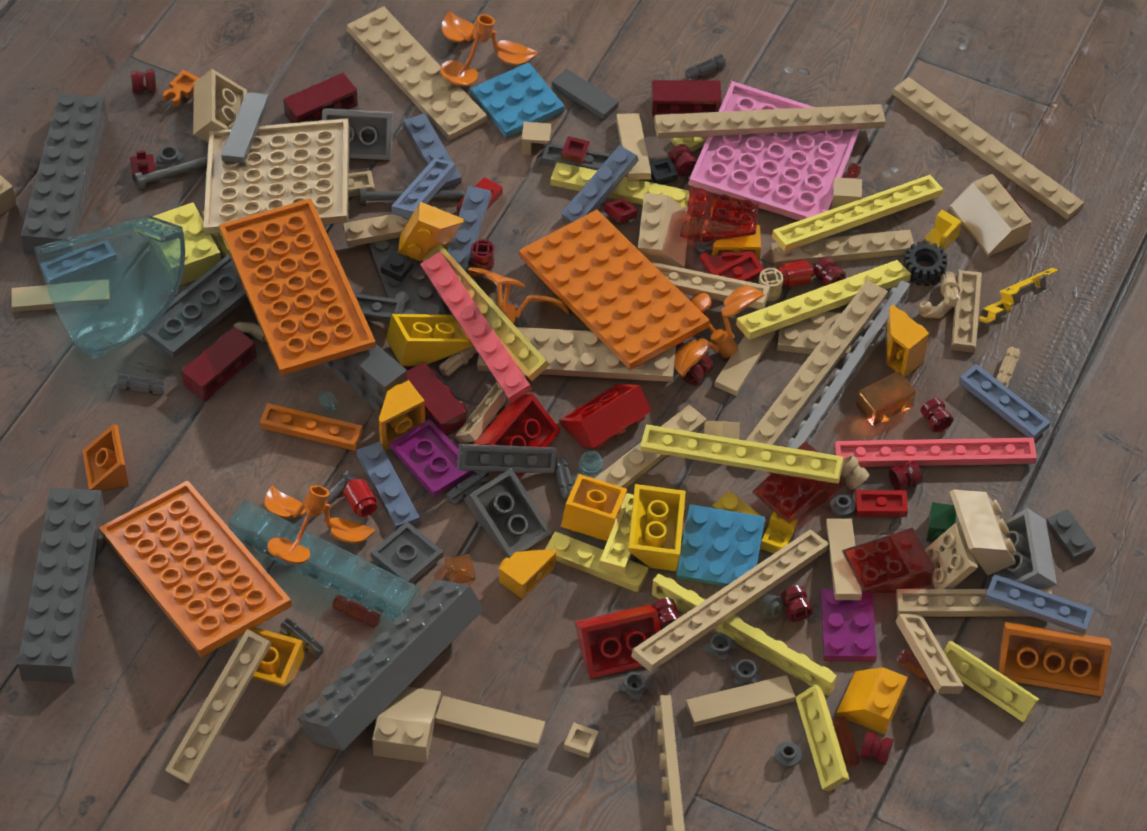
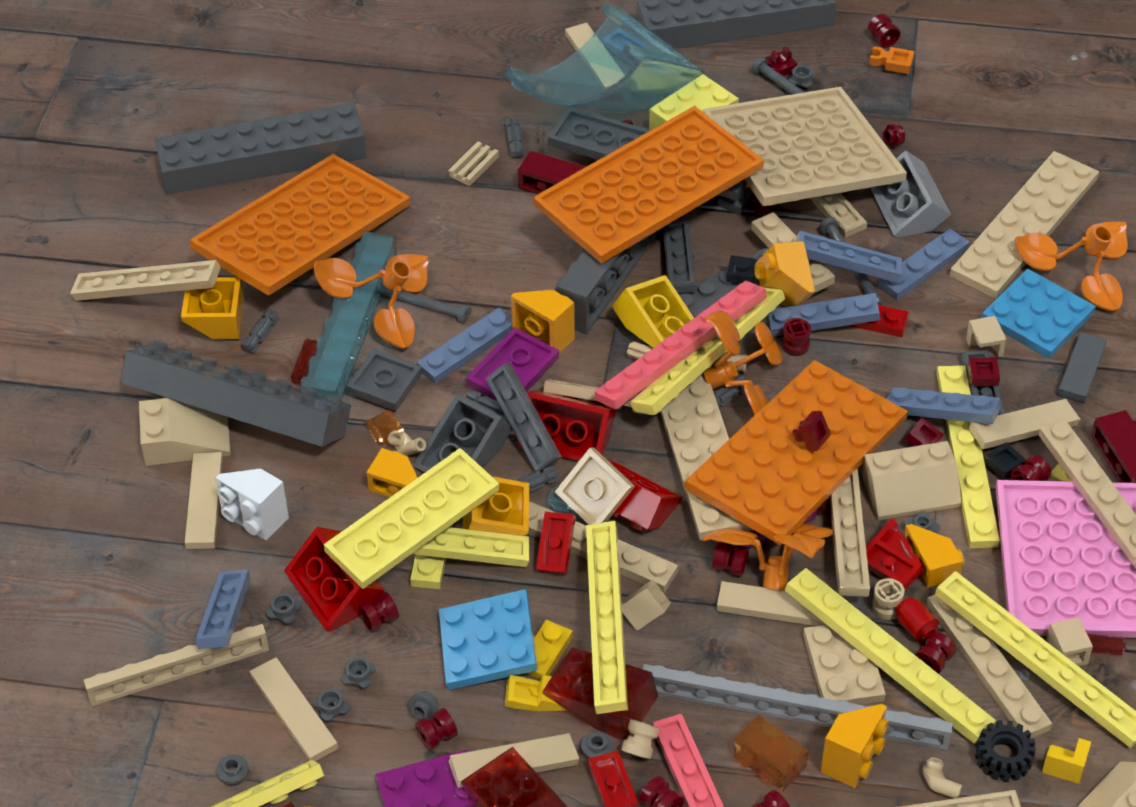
camera: 75 degrees right, 5 degrees down
orange slope [82,424,129,491] -> none
tan slope [193,69,247,143] -> none
tile [221,92,270,163] -> none
orange plate [259,403,363,451] -> none
dark red brick [283,72,358,123] -> none
clear light blue plate [316,389,338,413] -> none
red brick [343,479,377,517] -> none
dark red brick [407,362,468,436] -> none
tan plate [564,723,599,758] -> none
yellow slope [628,484,686,571] -> none
tan plate [632,529,829,672] -> none
light yellow plate [652,573,837,696] -> none
clear red slope [679,187,759,242] -> none
tan plate [745,280,888,445] -> none
tan axle [941,272,960,307] -> none
none -> sand blue plate [196,569,251,649]
none -> white slope [215,469,289,540]
none -> light yellow plate [324,448,499,589]
none -> tan arm [388,430,426,456]
none -> tan tile [449,141,499,186]
none -> red plate [536,511,576,574]
none -> tan plate [555,448,635,525]
none -> dark red tile [792,411,831,451]
none -> dark red plate [883,124,905,148]

